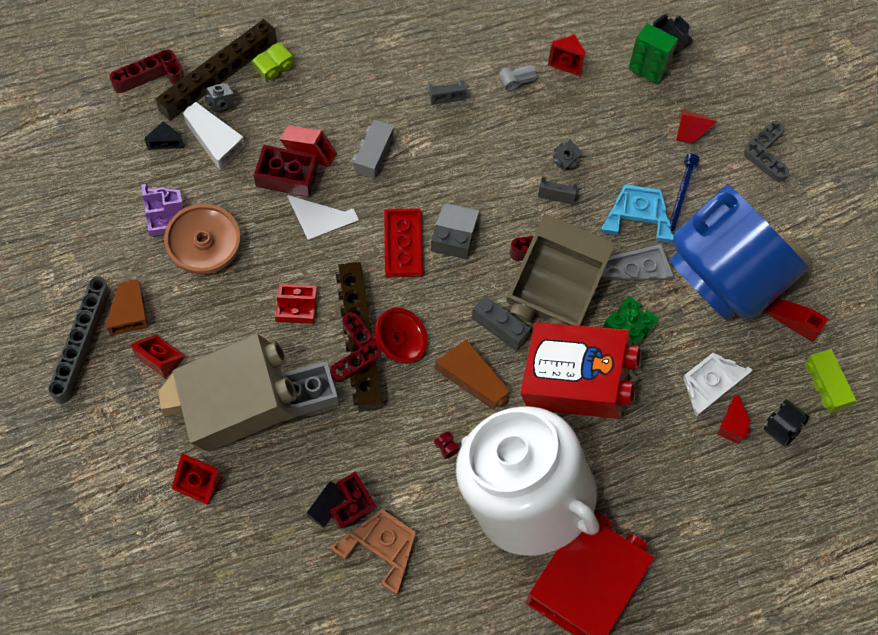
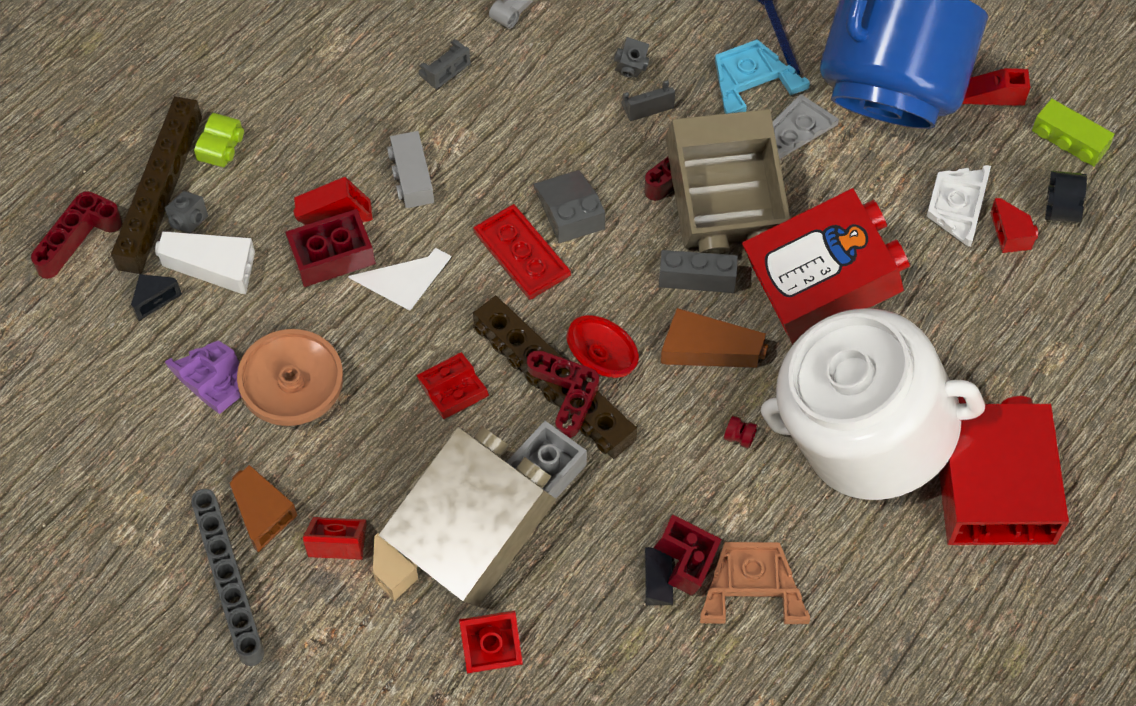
camera: 30 degrees left, 5 degrees down
green brick [603,296,659,346] -> none

